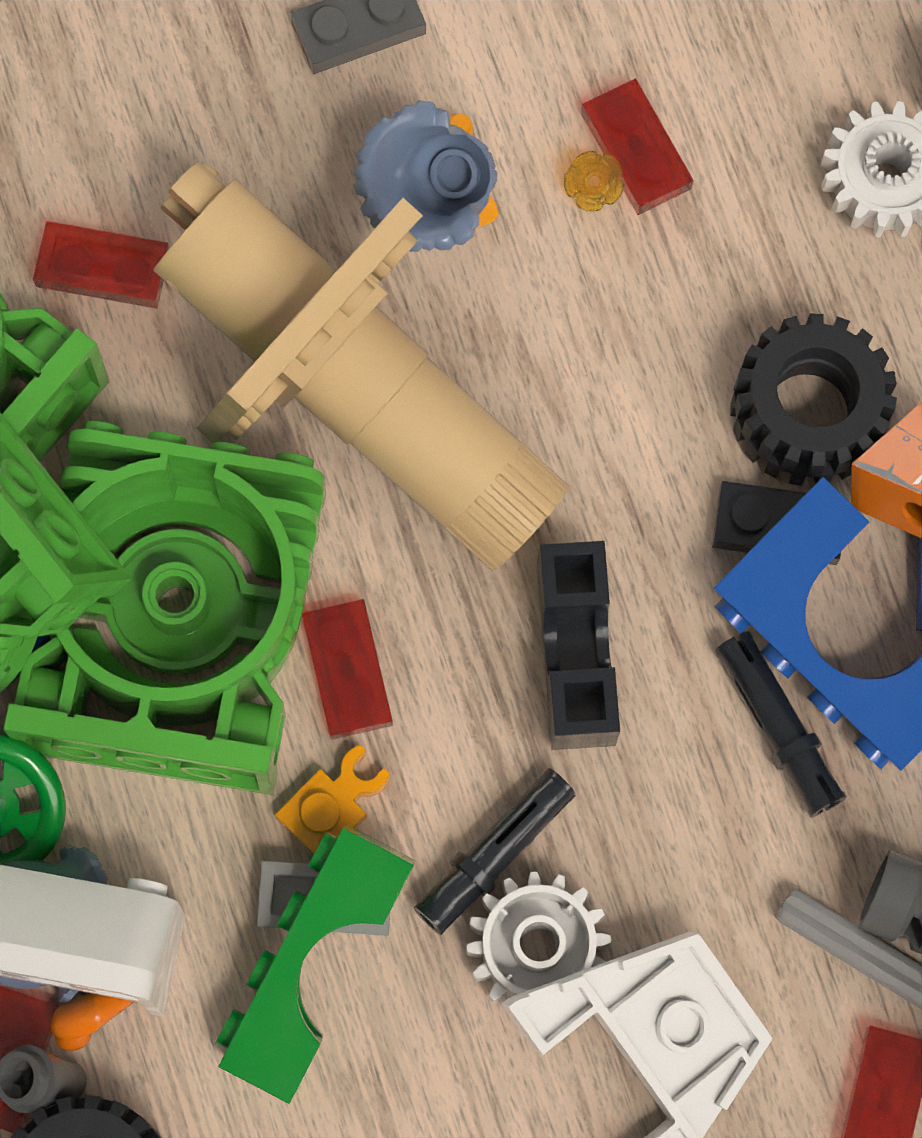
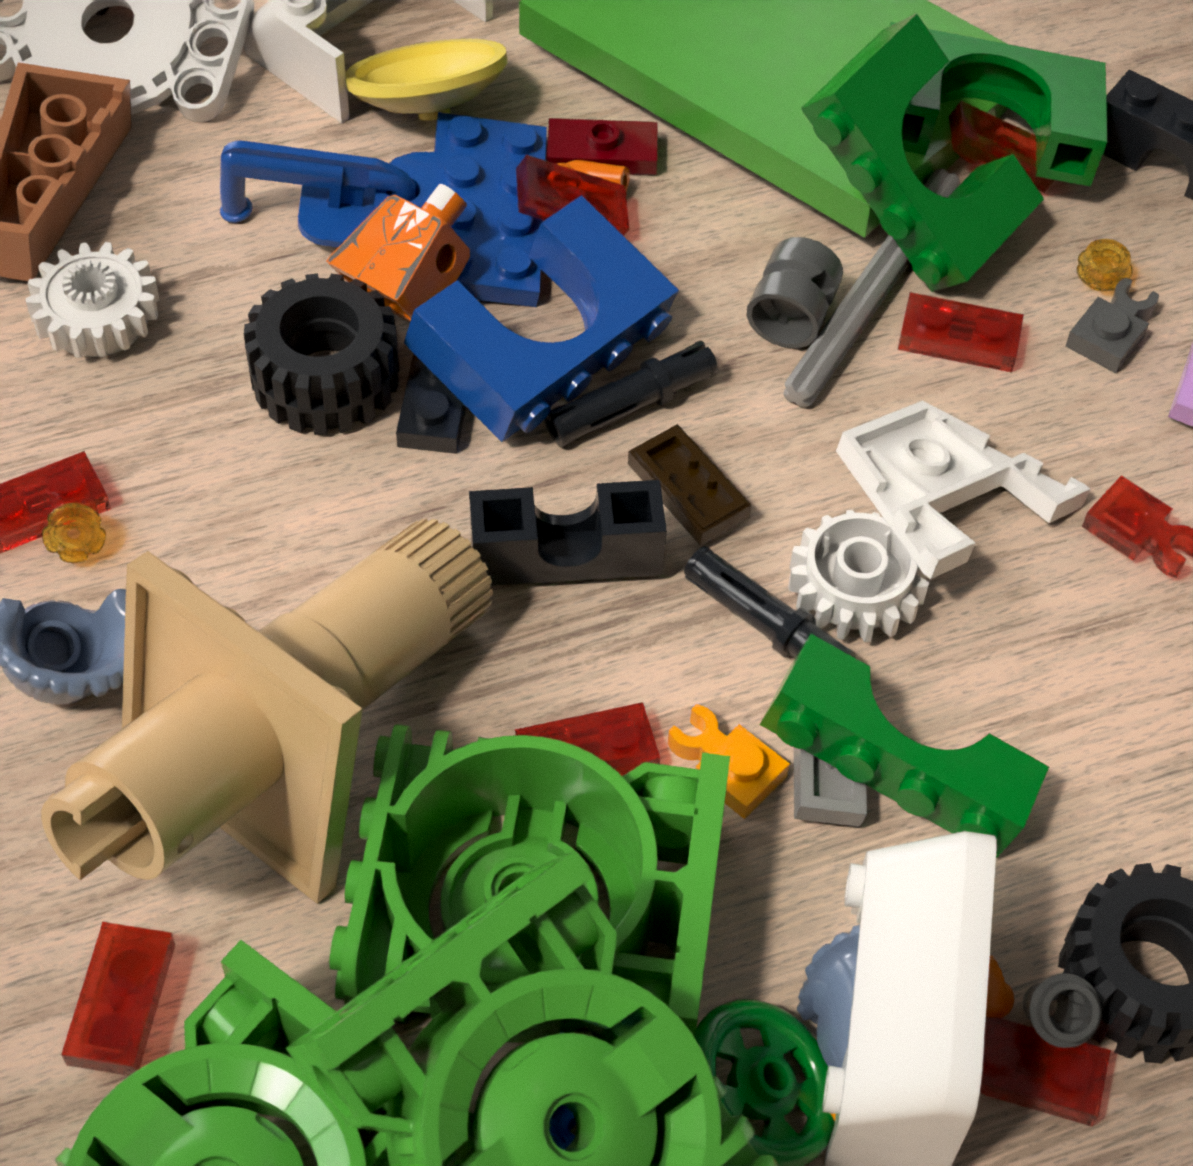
camera: 90 degrees left, 20 degrees down
none -> dark brown plate [628,424,751,546]

